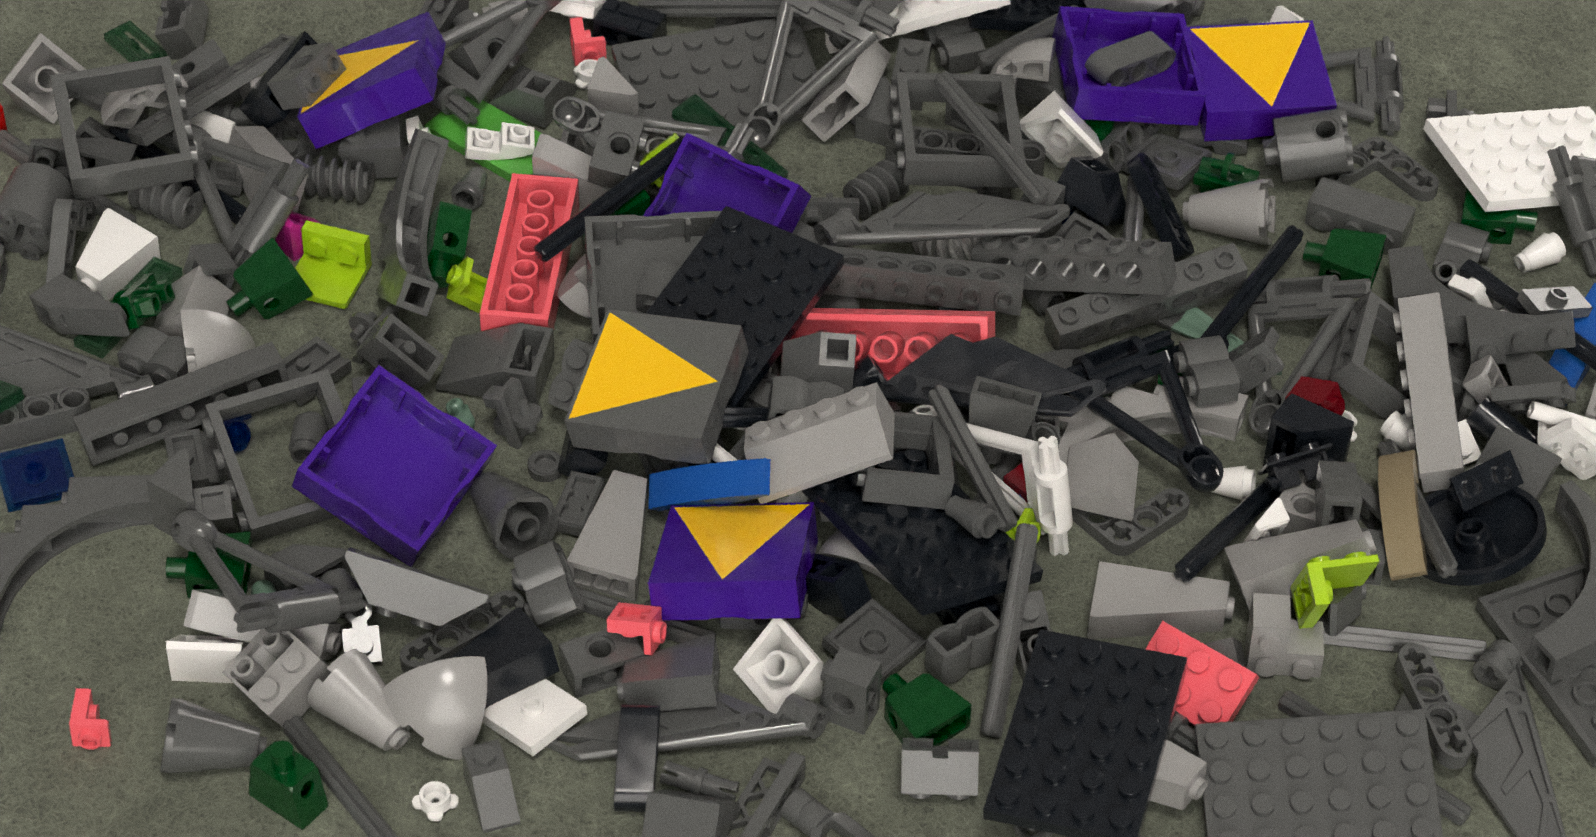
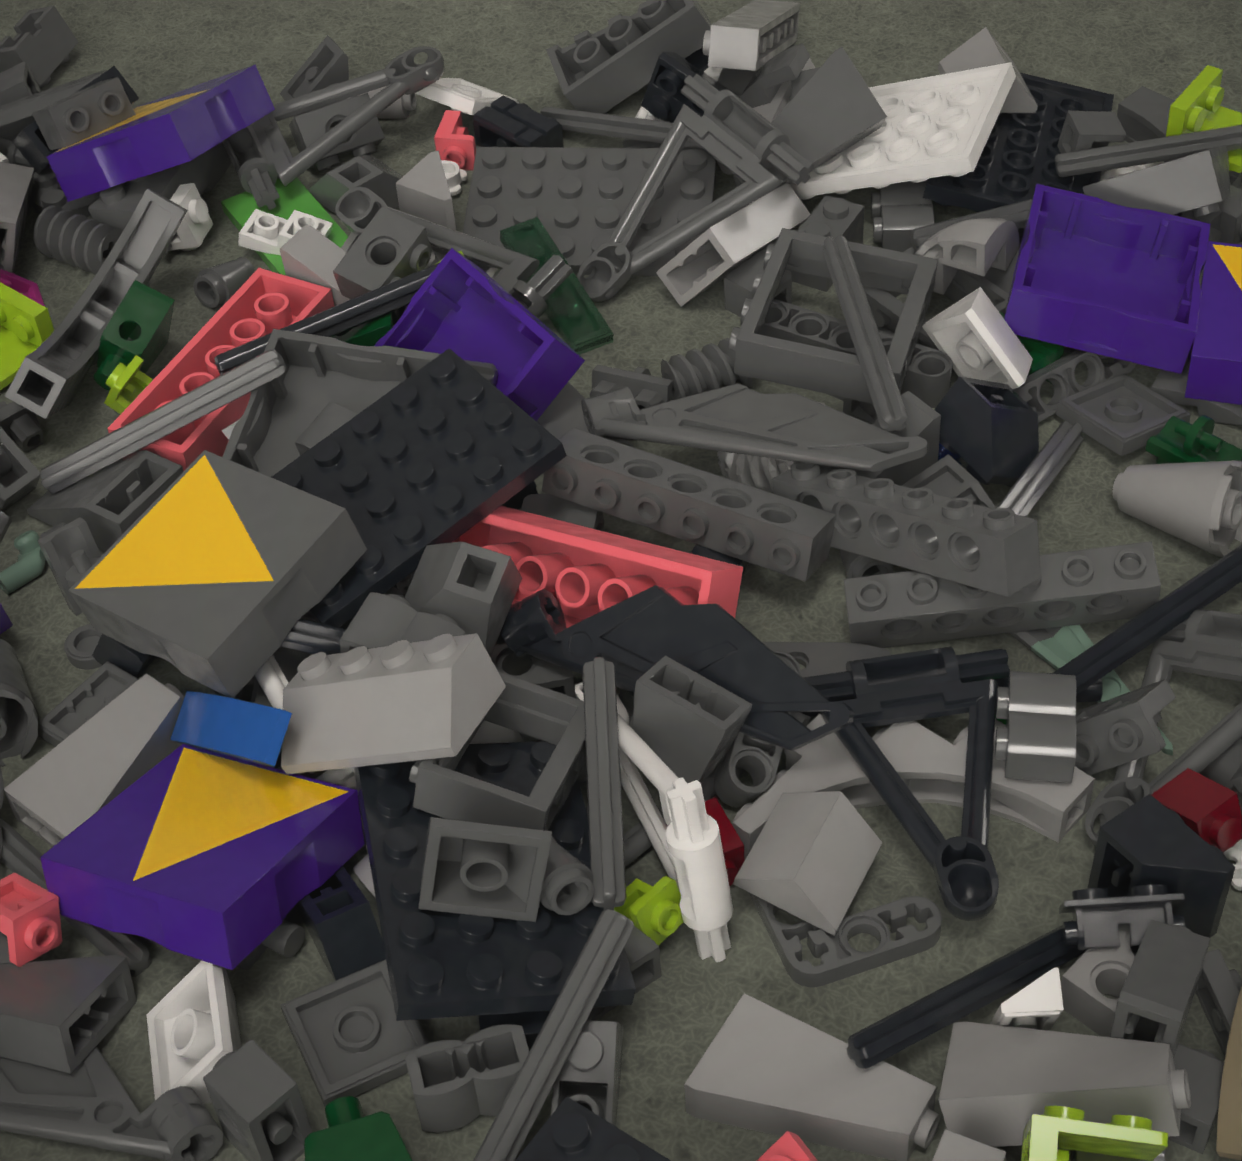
camera: 25 degrees right, 0 degrees up
dark grey beam [1085,31,1176,87] -> none
black beam [1127,152,1194,262] -> none
white cone [1212,466,1256,500] -> none
none -> dark grey axle [40,349,286,493]
none -> dark grey slope [418,817,552,922]

